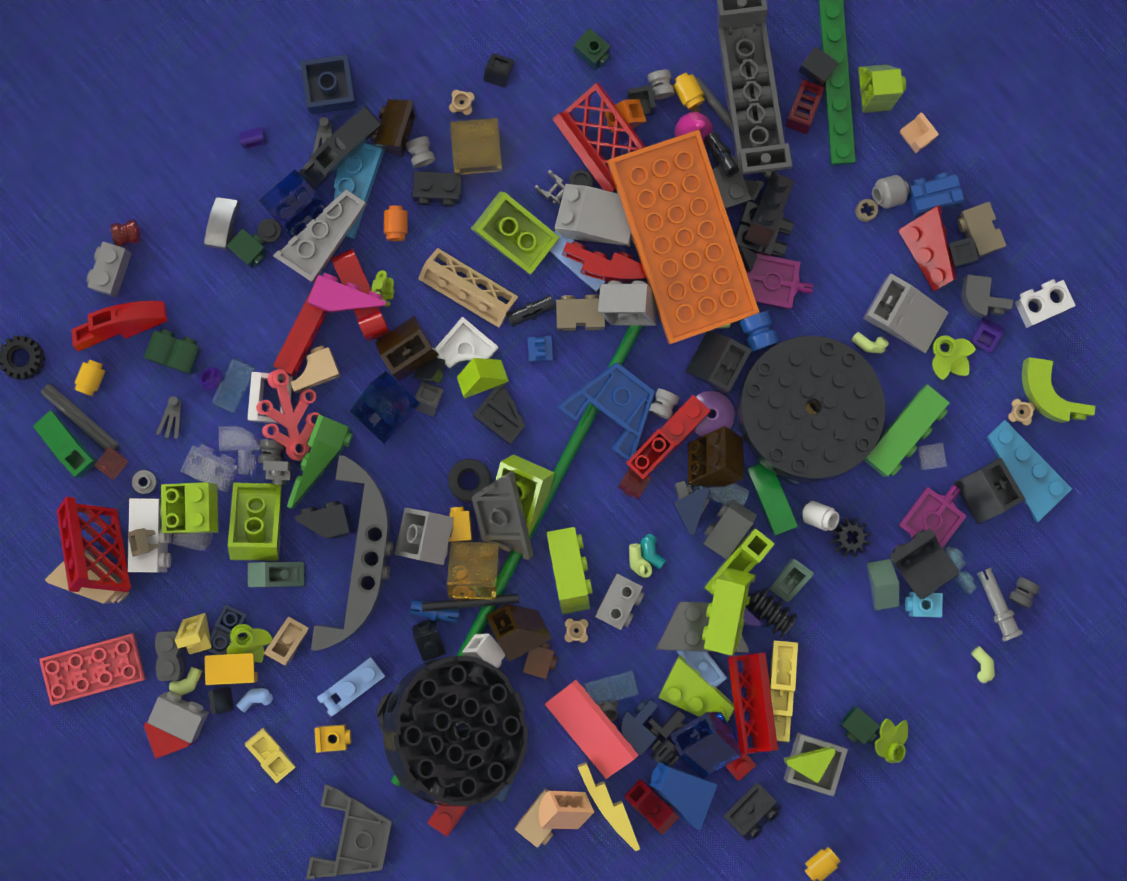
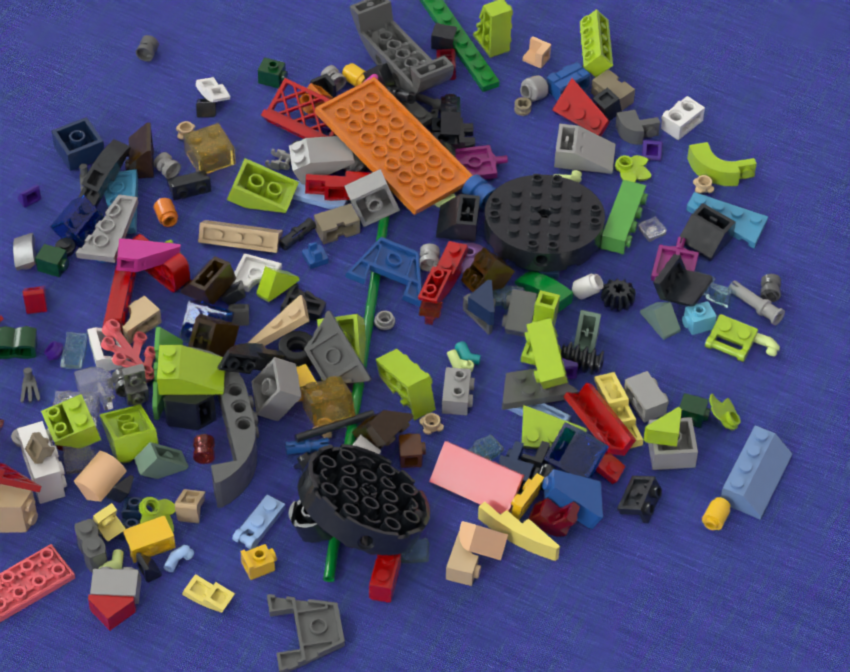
camera: 20 degrees left, 35 degrees down
none -> red slope [22,286,47,314]
none -> light nougat brick [74,451,126,502]
none -> black slope [106,475,134,503]
none -> lime slope [157,345,225,395]
none -> dark brown slope [188,314,240,357]
none -> clear red wheel [193,434,215,464]
none -> white slope [195,77,230,102]
none -> black slope [217,343,286,374]
none -> tan wing [248,295,310,346]
none -> black panel [363,63,396,87]
none -> light grey plate [375,311,395,330]
none -> yellow plate [511,473,544,520]
none -> lime brick [580,9,613,77]
none -> light grey brick [624,371,669,423]
none -> lime plate [705,314,758,362]
none -> medium blue slope [721,425,792,519]

